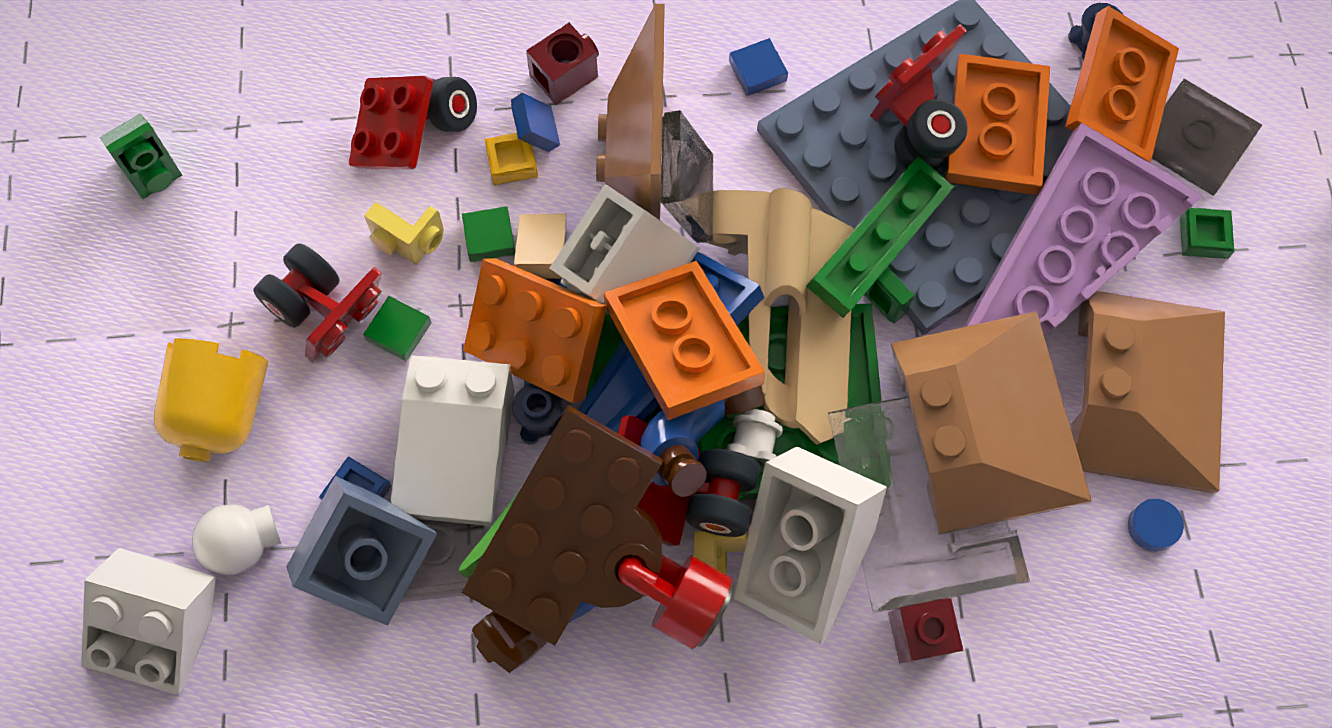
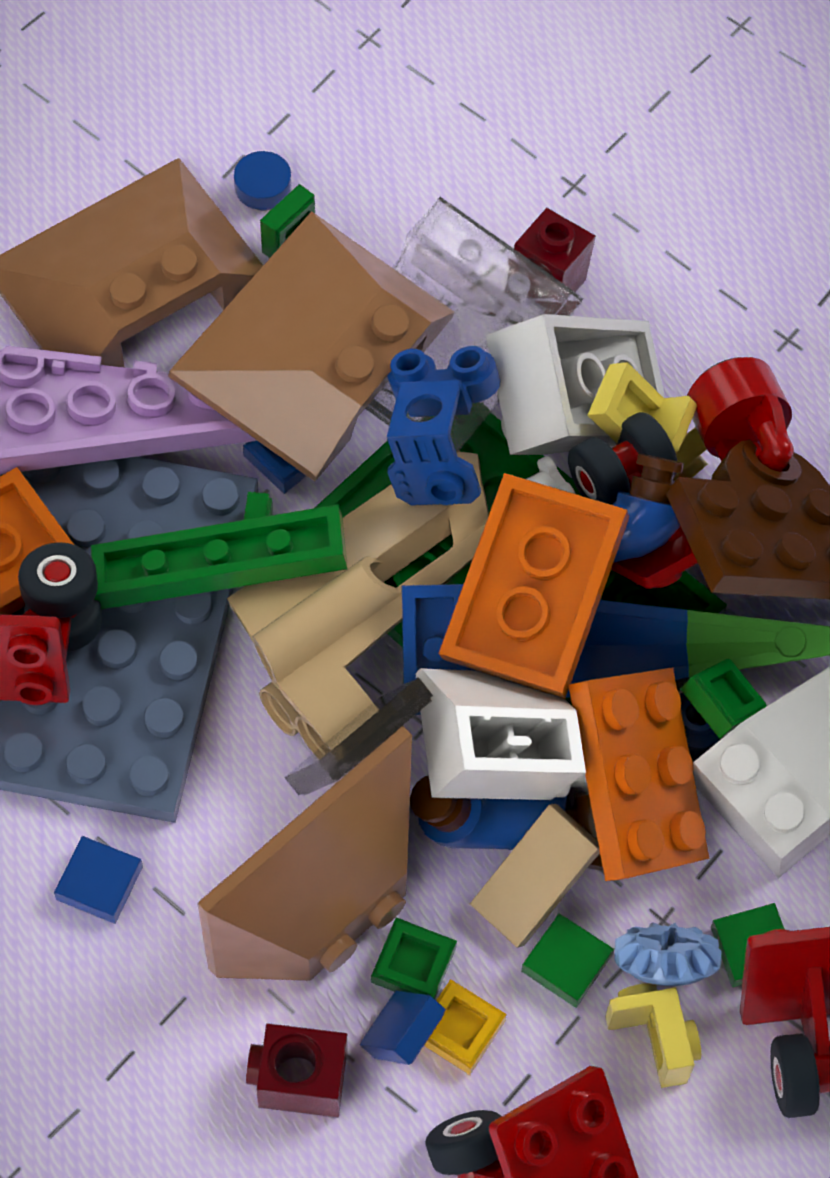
camera: 135 degrees left, 5 degrees down
none -> green tile [260,184,315,258]
none -> green tile [371,917,457,999]
none -> blue piece [386,346,501,505]
none -> light yellow bracket [587,362,697,453]
none -> light blue gear [614,922,721,986]
none -> green tile [680,658,767,739]

